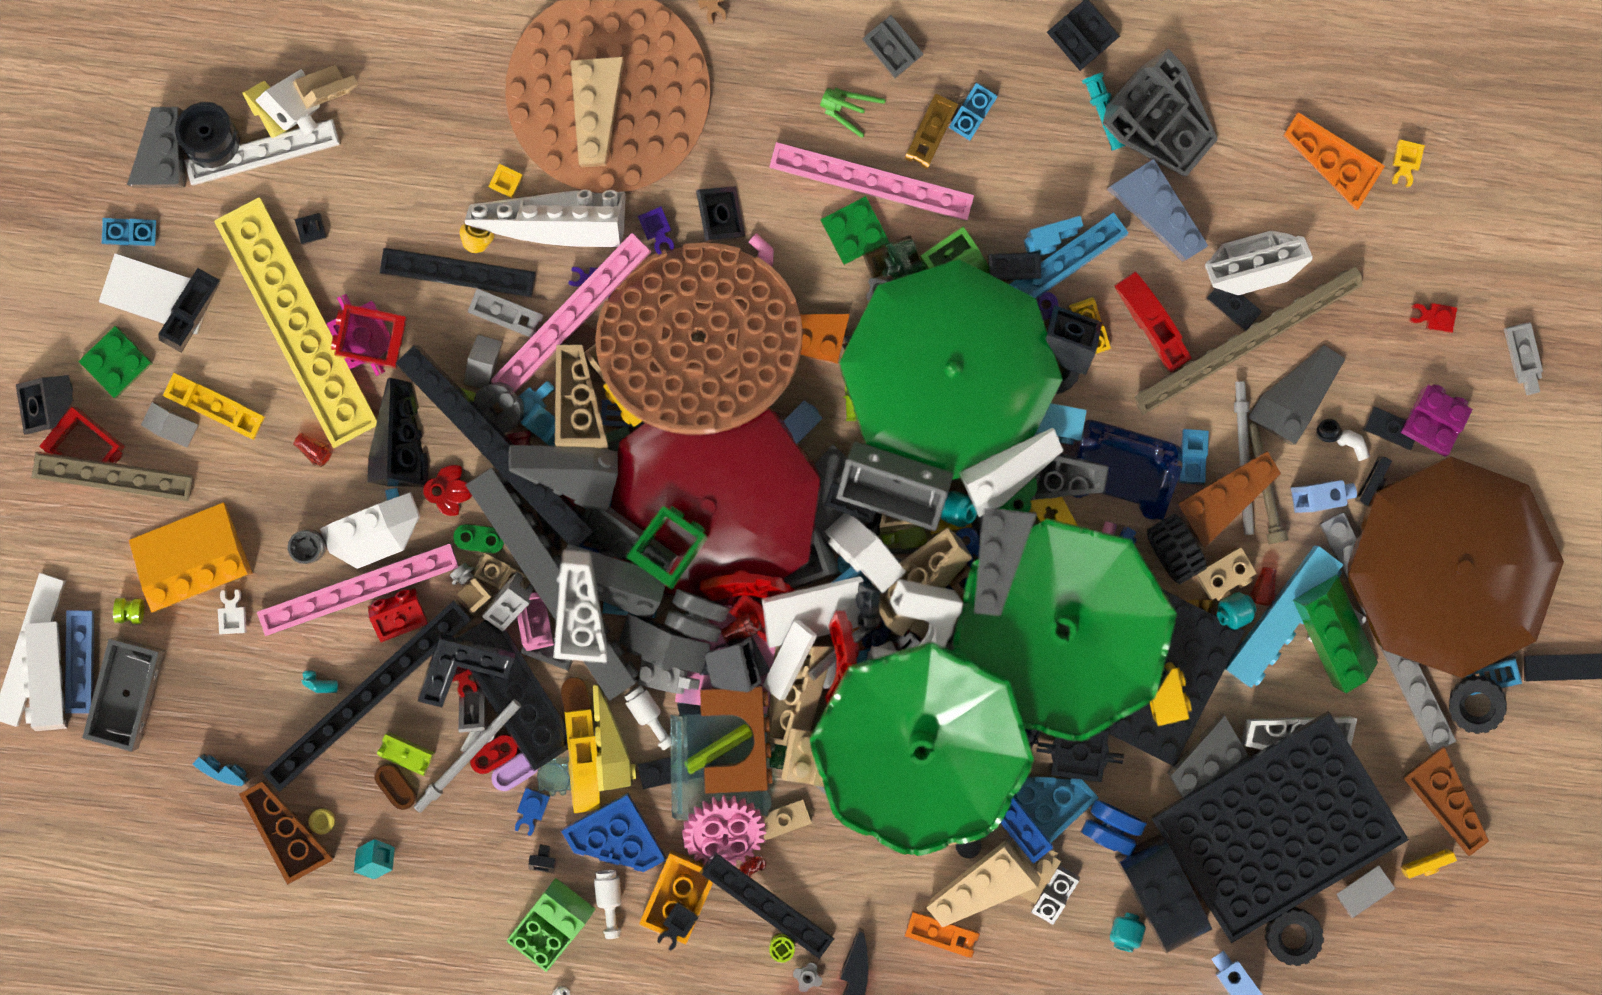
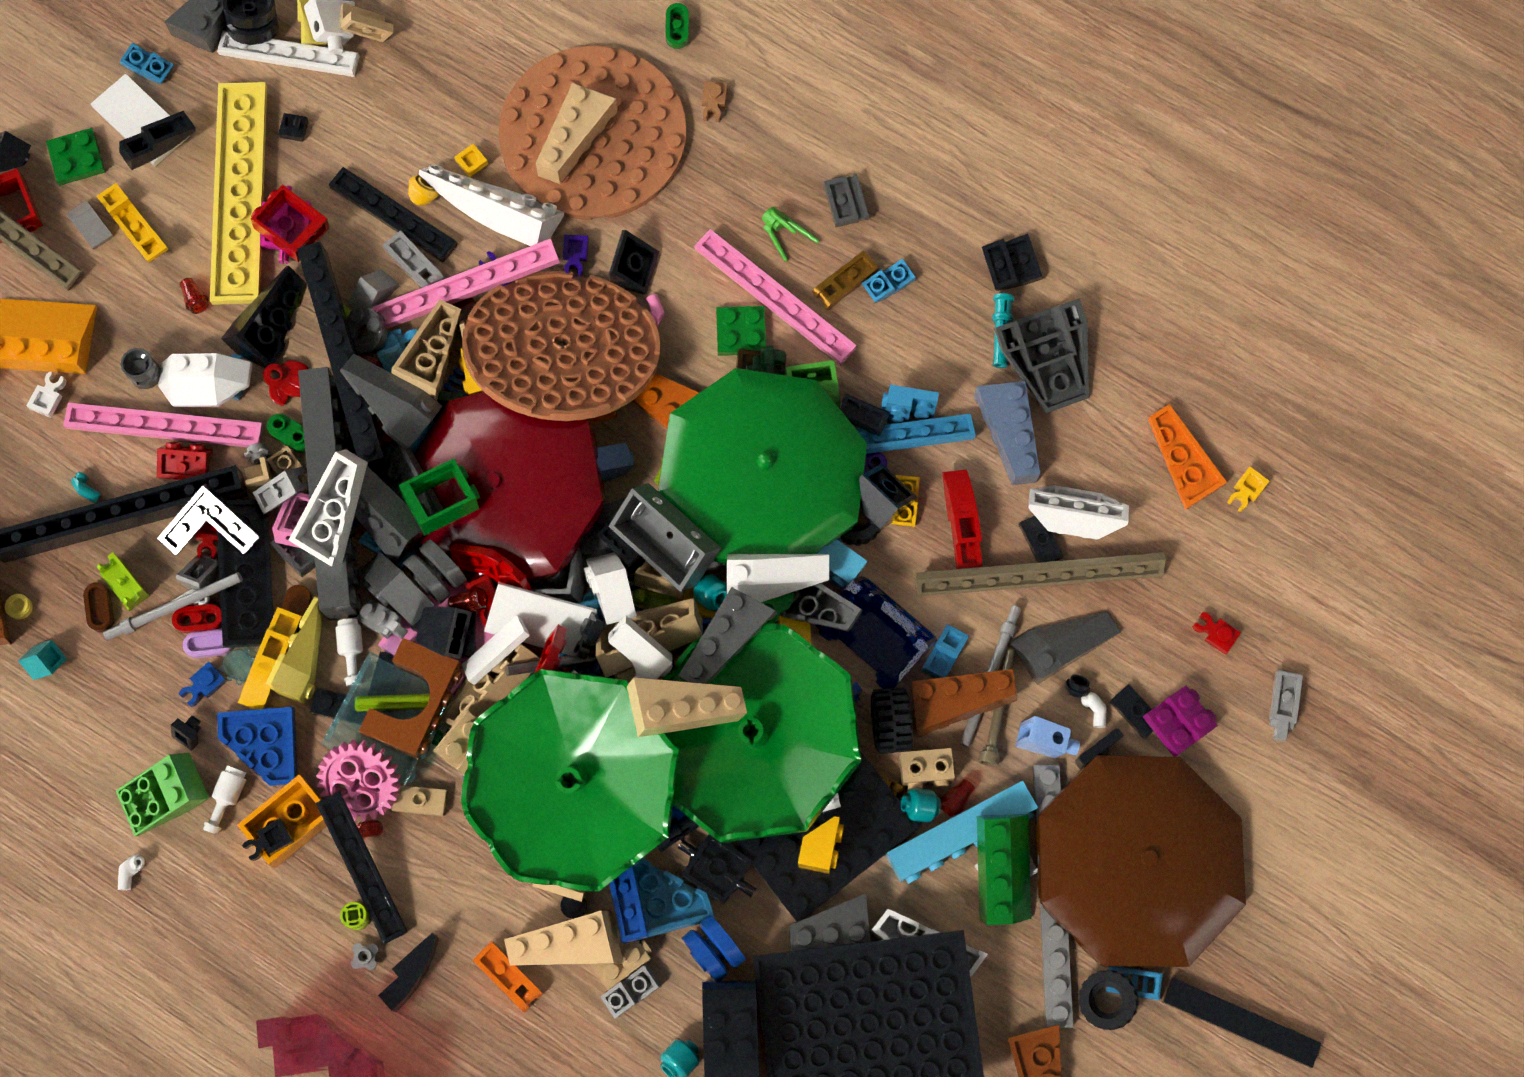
camera: 30 degrees right, 15 degrees down
none -> tan wedge [627,678,747,737]

